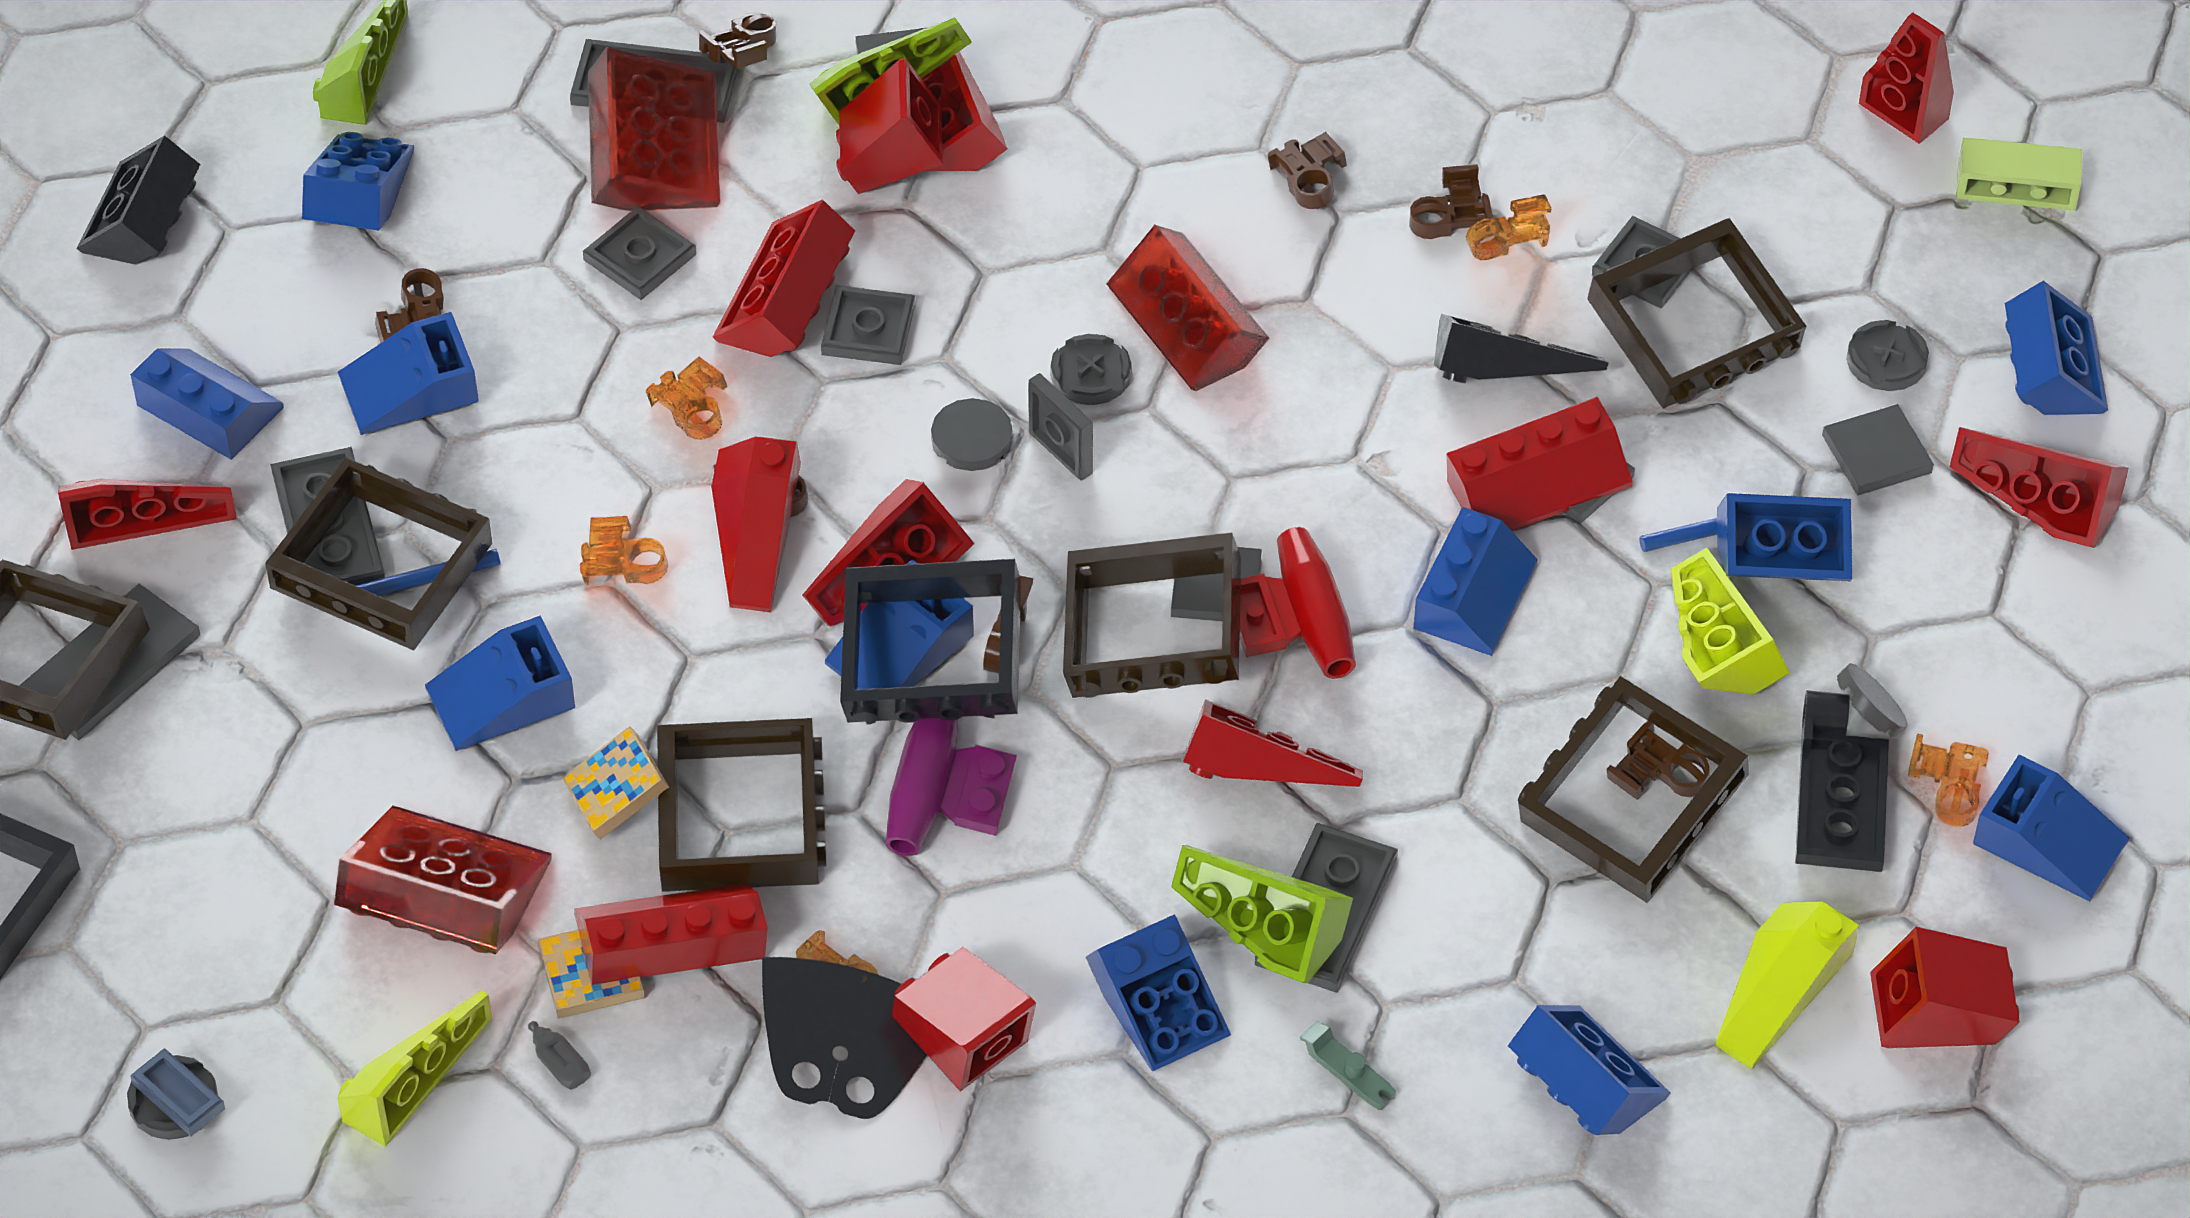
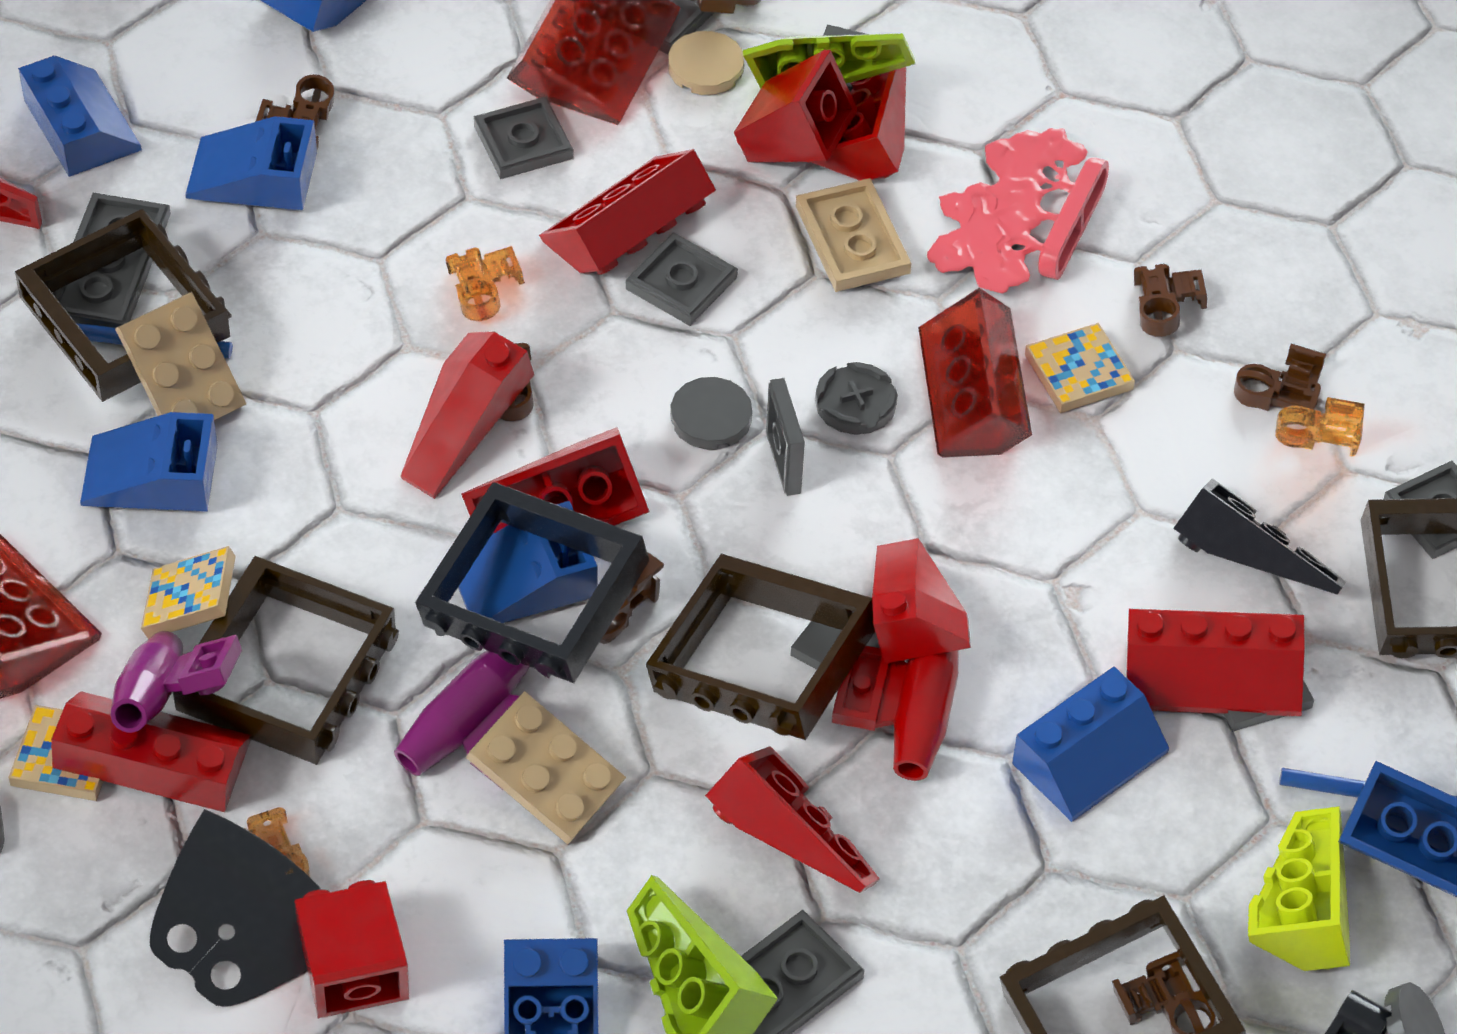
camera: 25 degrees right, 0 degrees up
clear orange piece [580,516,669,585] -> none
none -> magenta plate [111,631,242,732]
none -> tan plate [115,292,247,420]
none -> tan plate [466,691,626,844]
none -> tan tile [668,31,744,95]
none -> tan plate [796,178,911,292]
none -> red wedge [872,538,971,664]
none -> coral plant [927,128,1109,294]
none -> tile [1025,322,1135,413]

